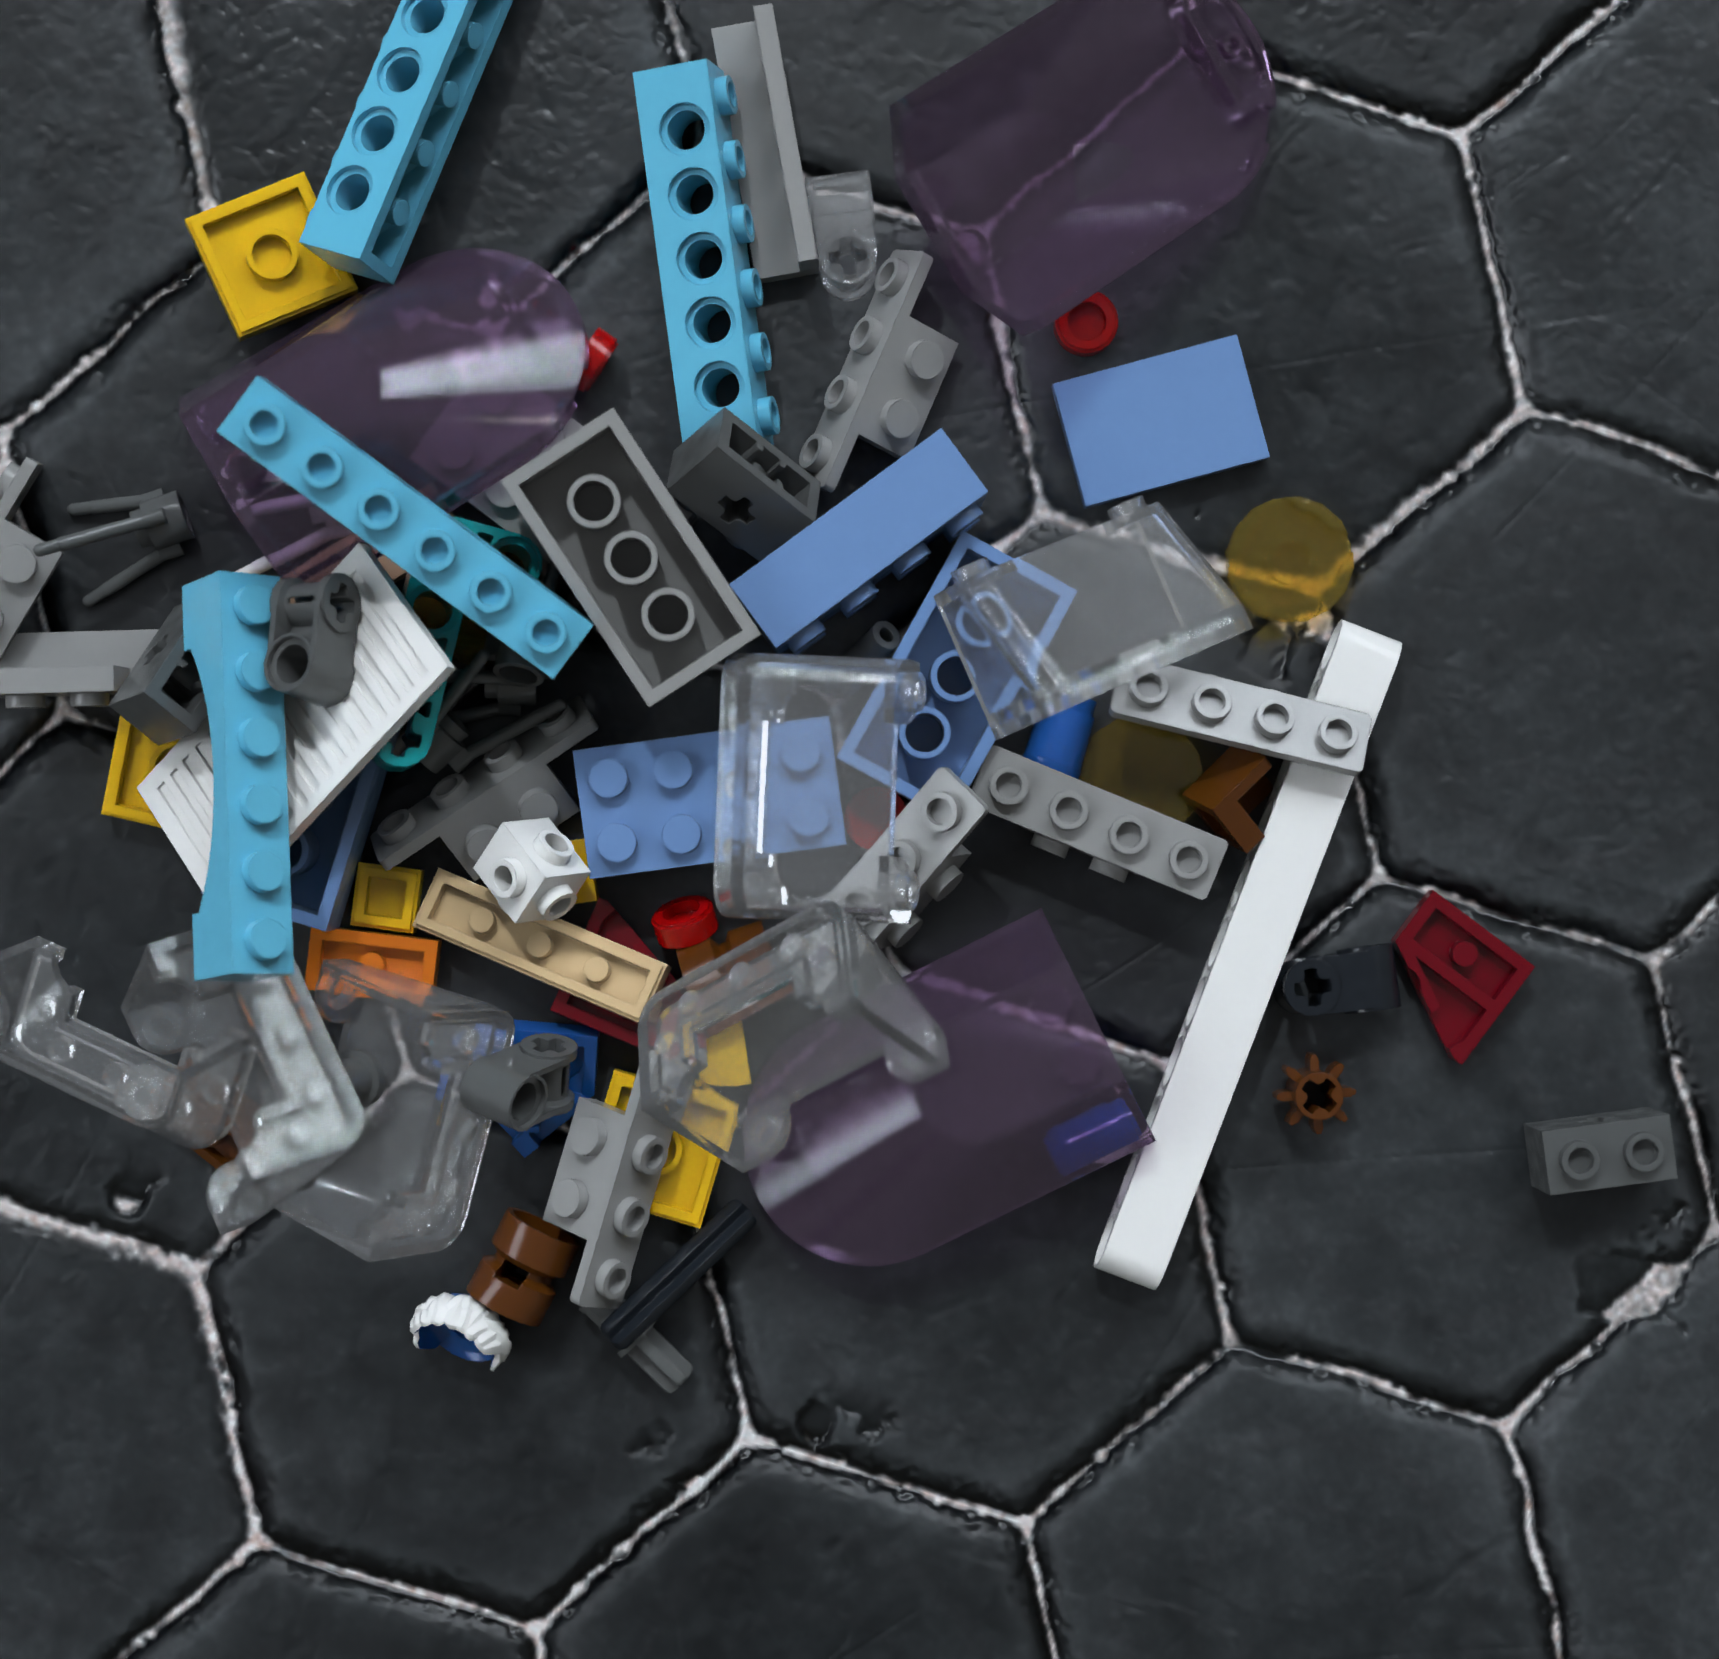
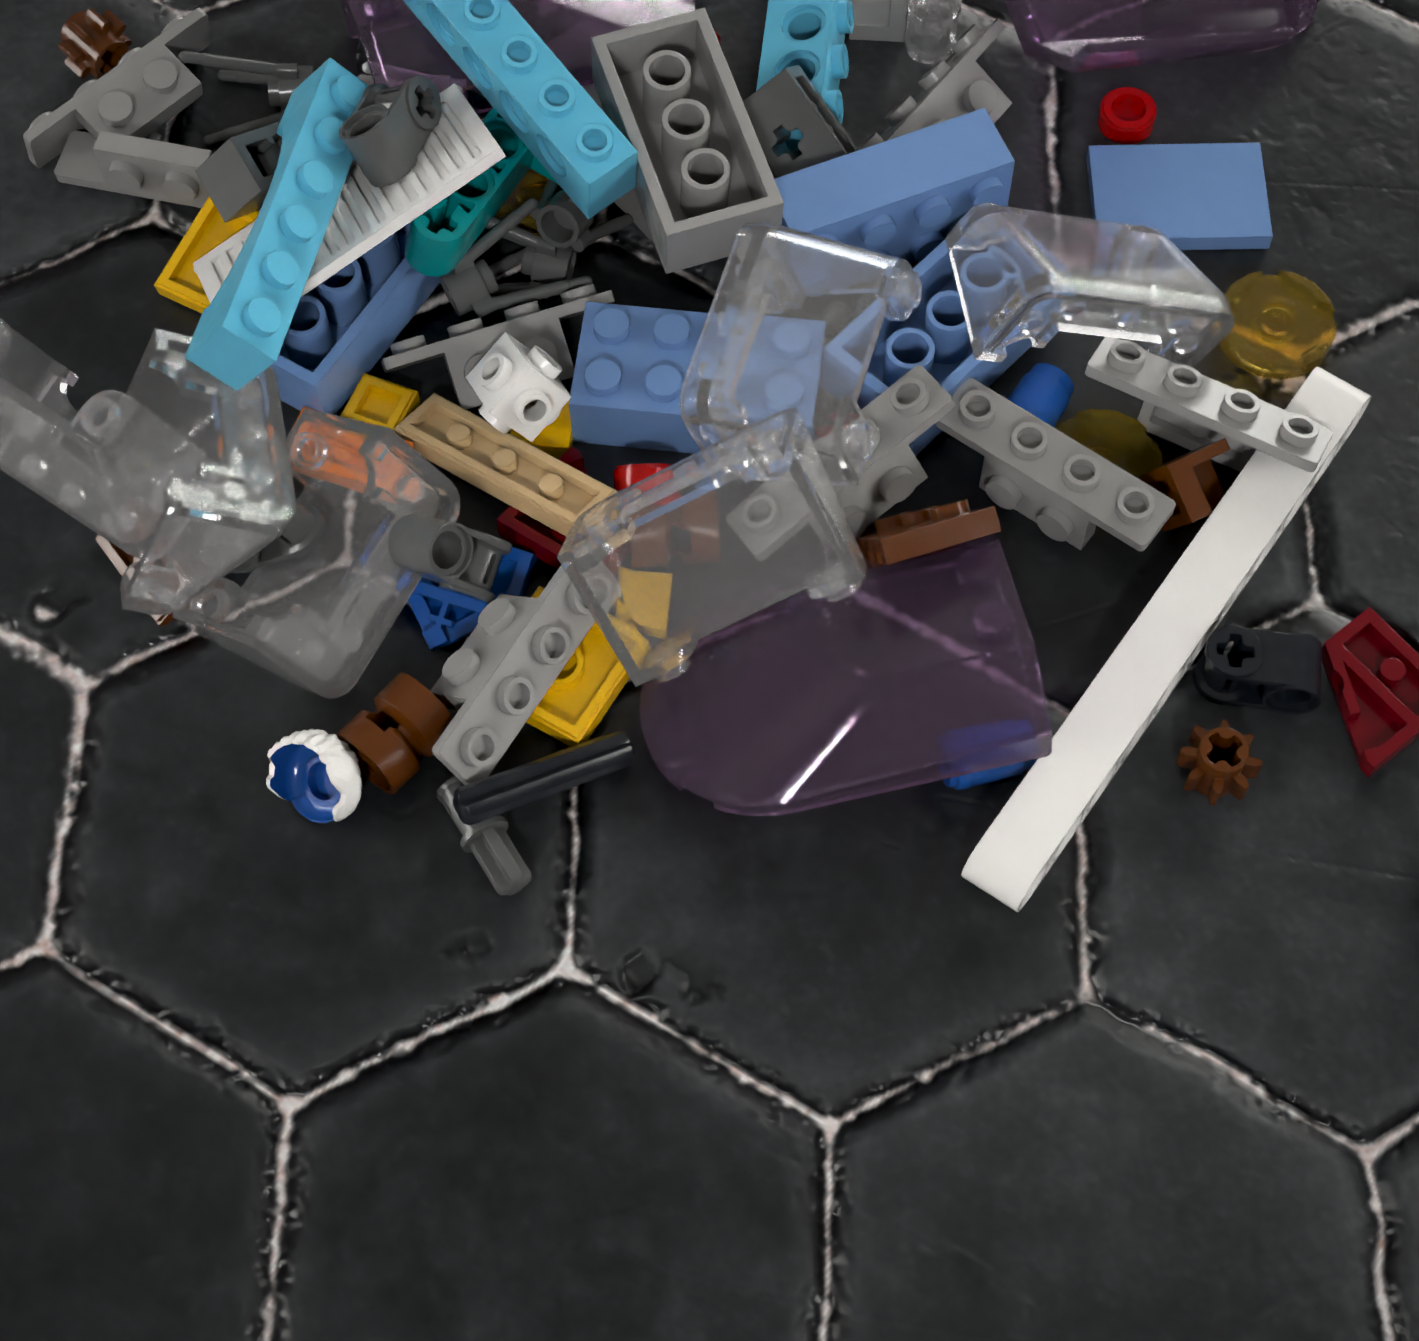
camera: 15 degrees right, 25 degrees down
none -> reddish brown wing [855,499,1001,565]

